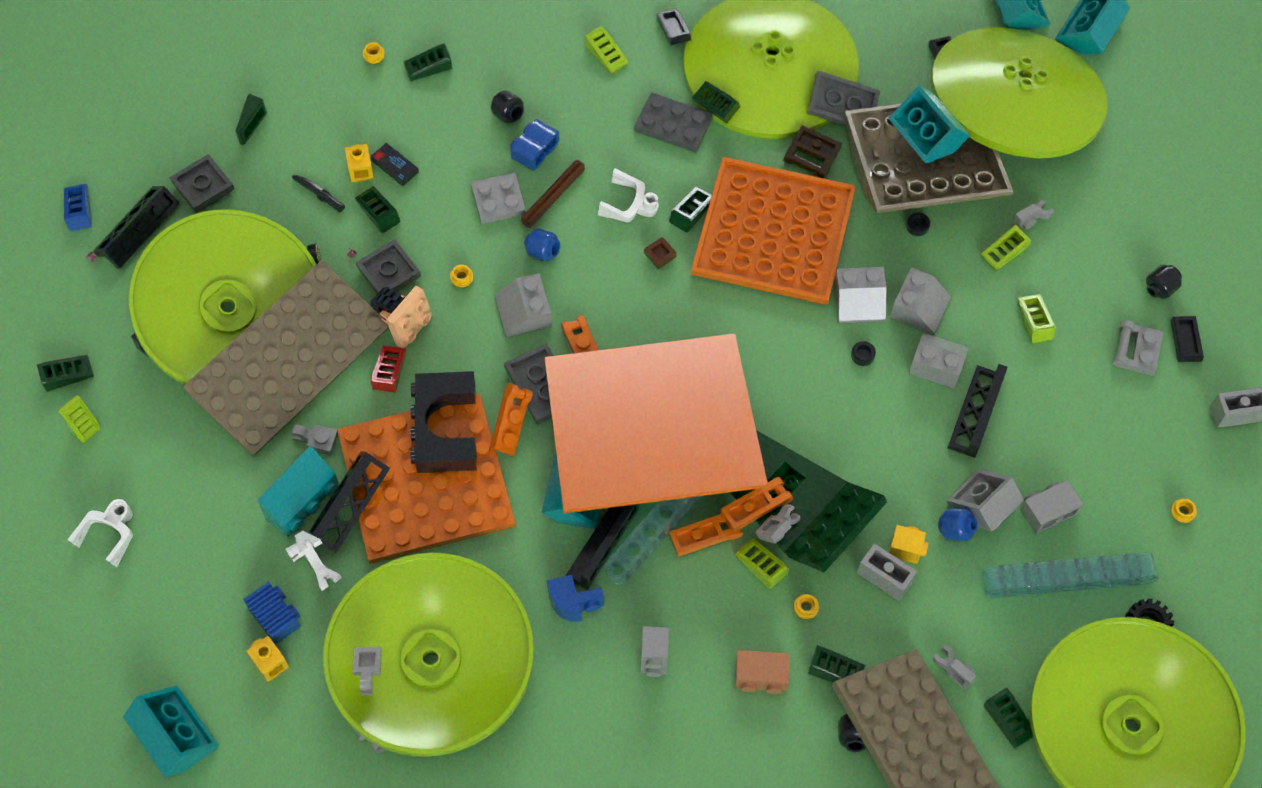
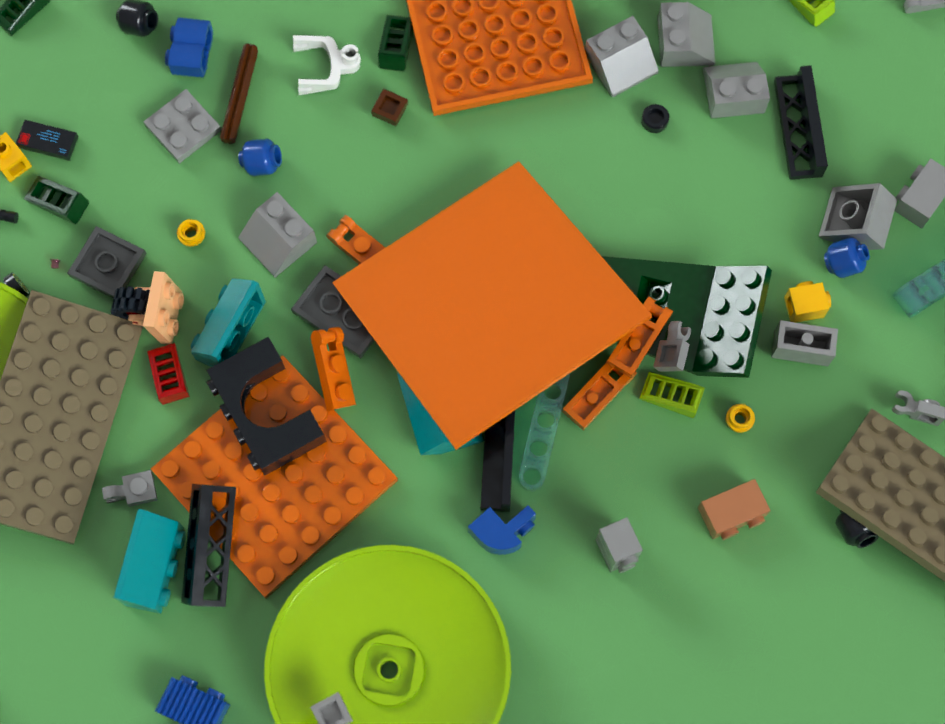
camera: 25 degrees left, 10 degrees up
white piece [285,530,342,591] -> none
dark green slope [808,645,865,682] -> none
none -> teal slope [191,278,266,367]

